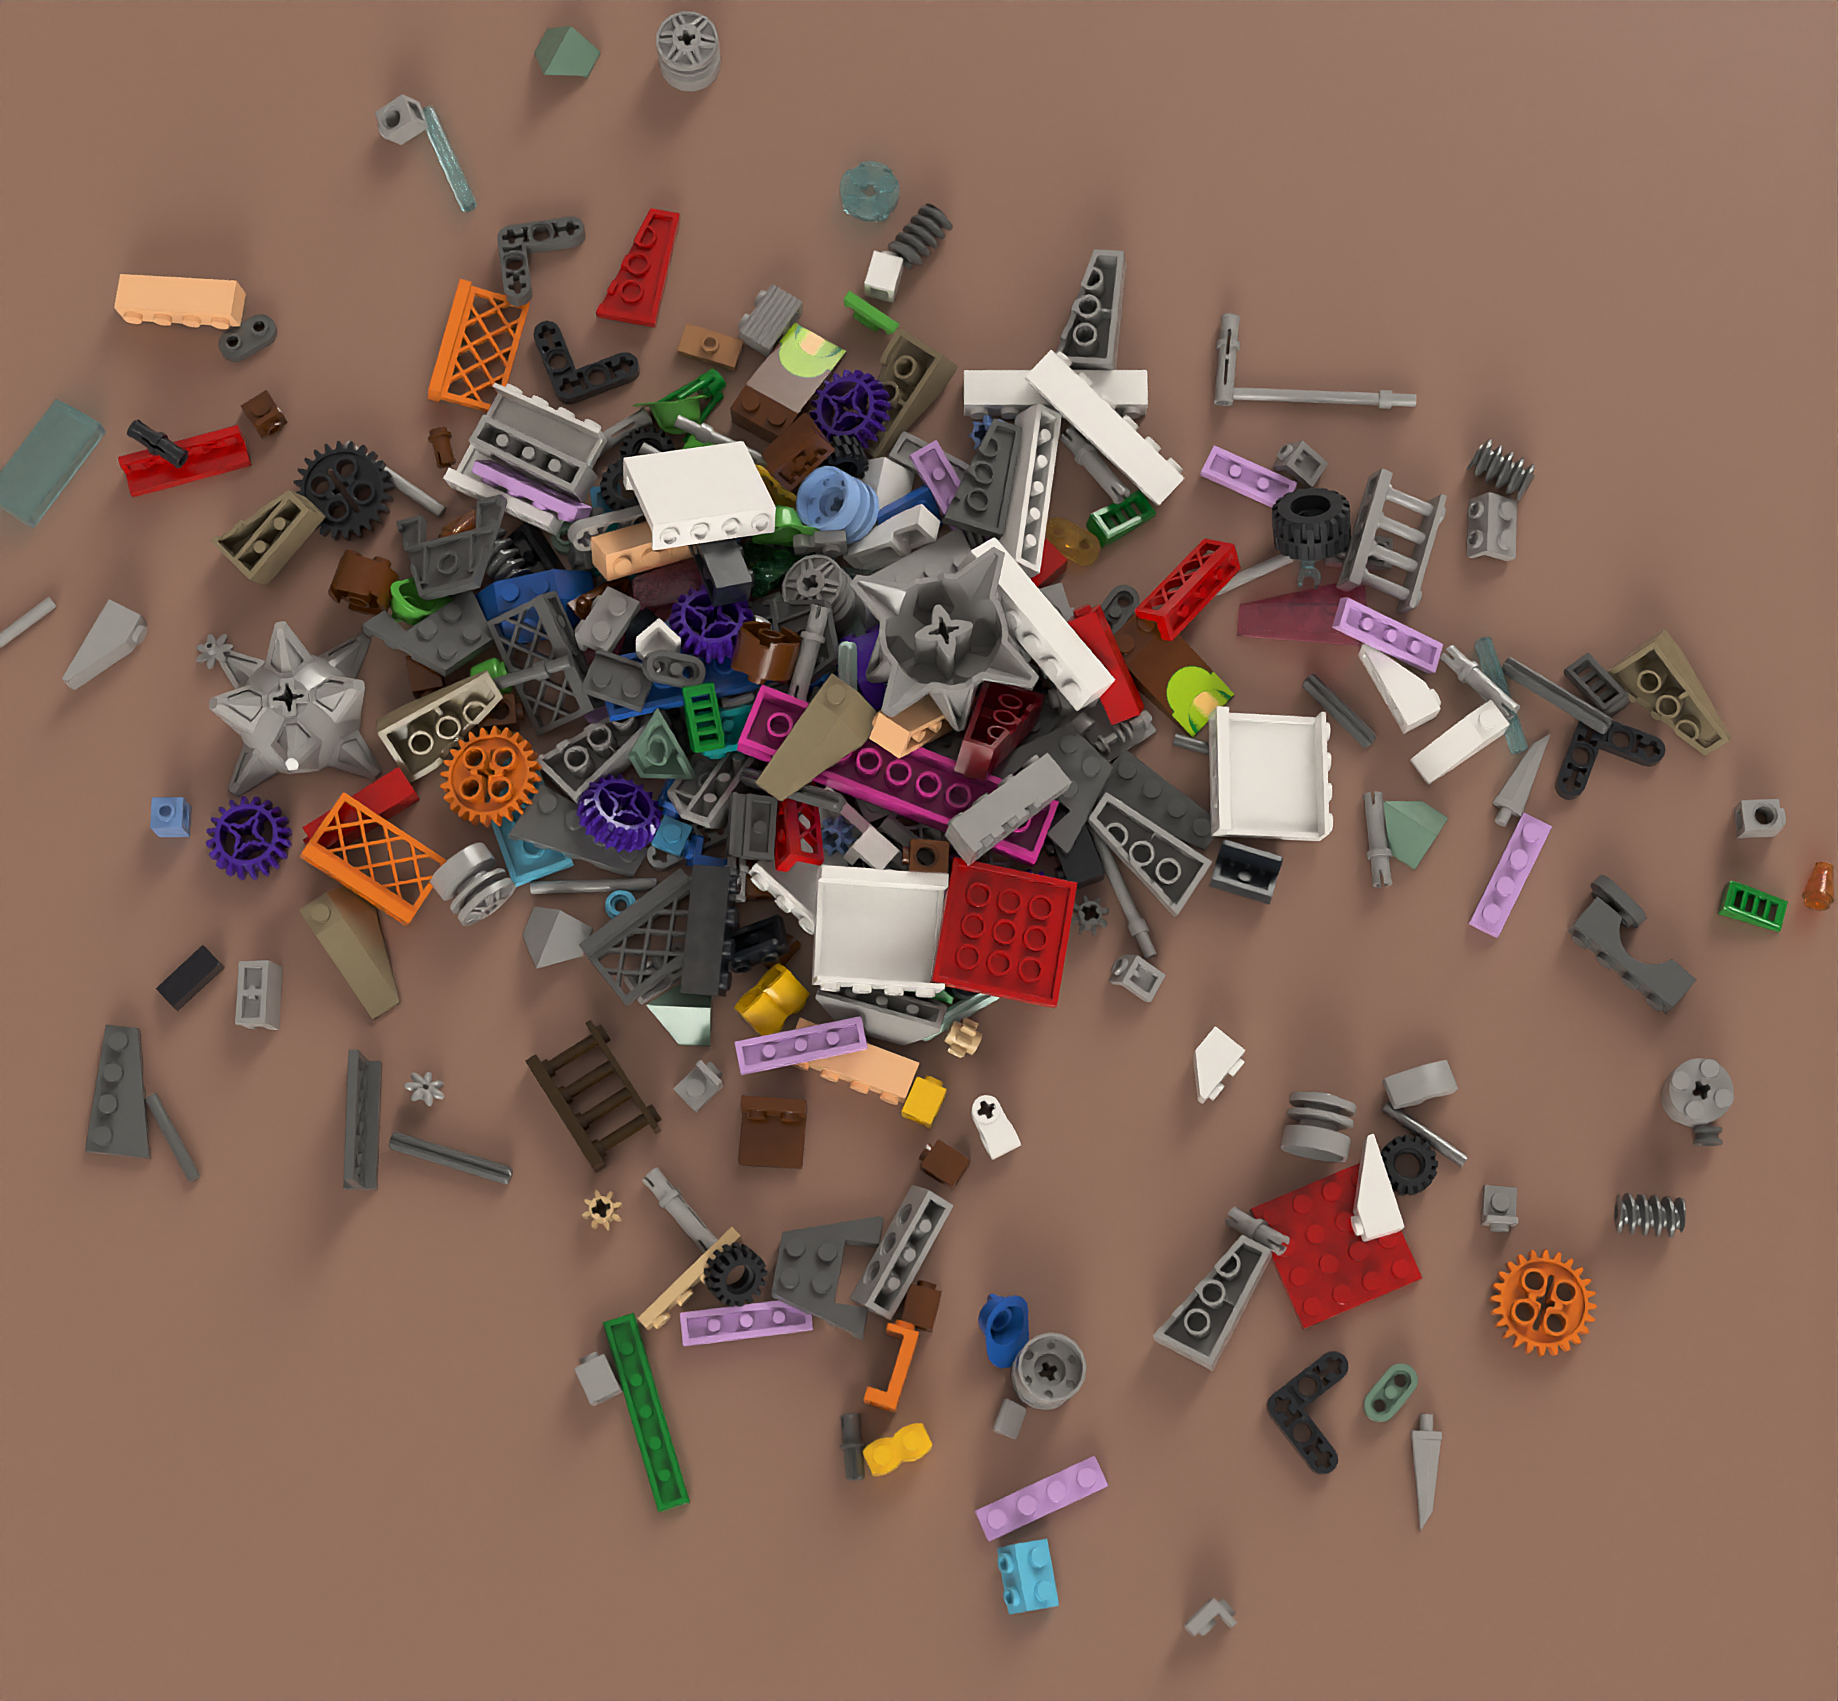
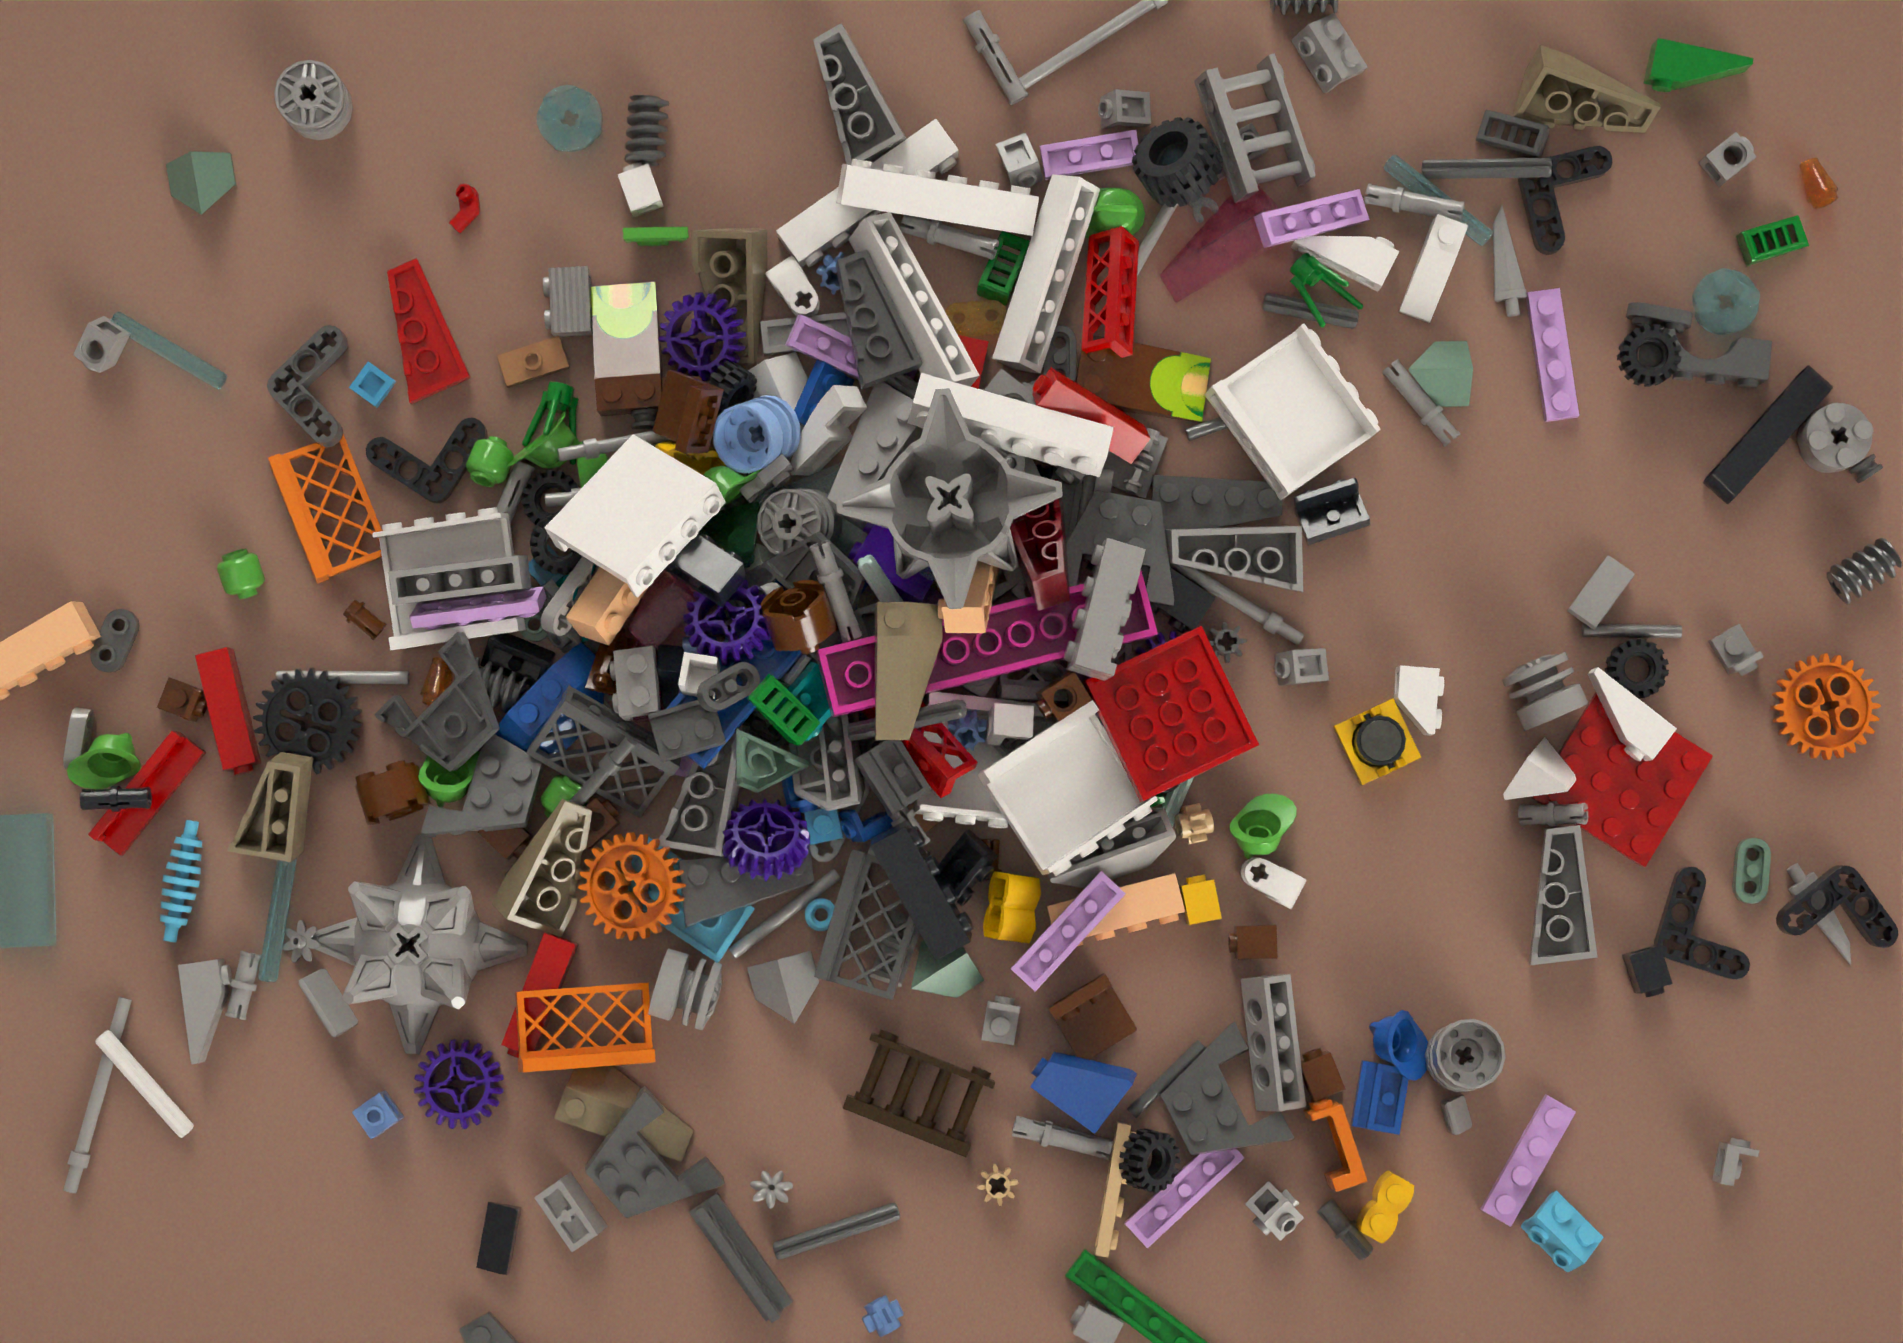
camera: 40 degrees left, 10 degrees up
none -> light grey beam [63,707,94,769]
none -> bright green piece [67,733,142,789]
none -> white axle [95,1030,194,1138]
none -> medium azure piece [160,820,202,942]
none -> red brick [195,647,262,776]
none -> bright green head [217,548,265,599]
none -> light grey pin [225,951,262,1020]
none -> clear light blue axle [258,858,297,982]
none -> light grey slope [298,968,358,1037]
none -> dark azure plate [349,361,396,408]
none -> red arm [448,183,480,234]
none -> bright green head [466,436,514,487]
none -> dark grey wing [585,1086,725,1218]
none -> dark grey bush [631,408,658,429]
none -> white piece [765,255,820,317]
none -> medium blue gear [862,1295,904,1337]
none -> white brick [992,174,1100,373]
none -> light grey bracket [996,133,1043,188]
none -> blue slope [1030,1052,1137,1134]
none -> bright green piece [1085,188,1145,239]
none -> dark grey bar [1127,1040,1206,1118]
none -> bright green piece [1230,794,1297,859]
none -> light grey brick [1245,1181,1304,1241]
none -> green plant [1290,253,1363,327]
none -> piece [1333,698,1421,785]
none -> blue plate [1351,1060,1409,1135]
none -> white slope [1503,737,1576,800]
none -> black tyre [1617,324,1682,387]
none -> black brick [1622,945,1673,998]
none -> green slope [1644,38,1754,92]
none -> clear light blue plate [1692,268,1760,335]
none -> black beam [1702,365,1833,504]
none -> black beam [1776,865,1898,948]

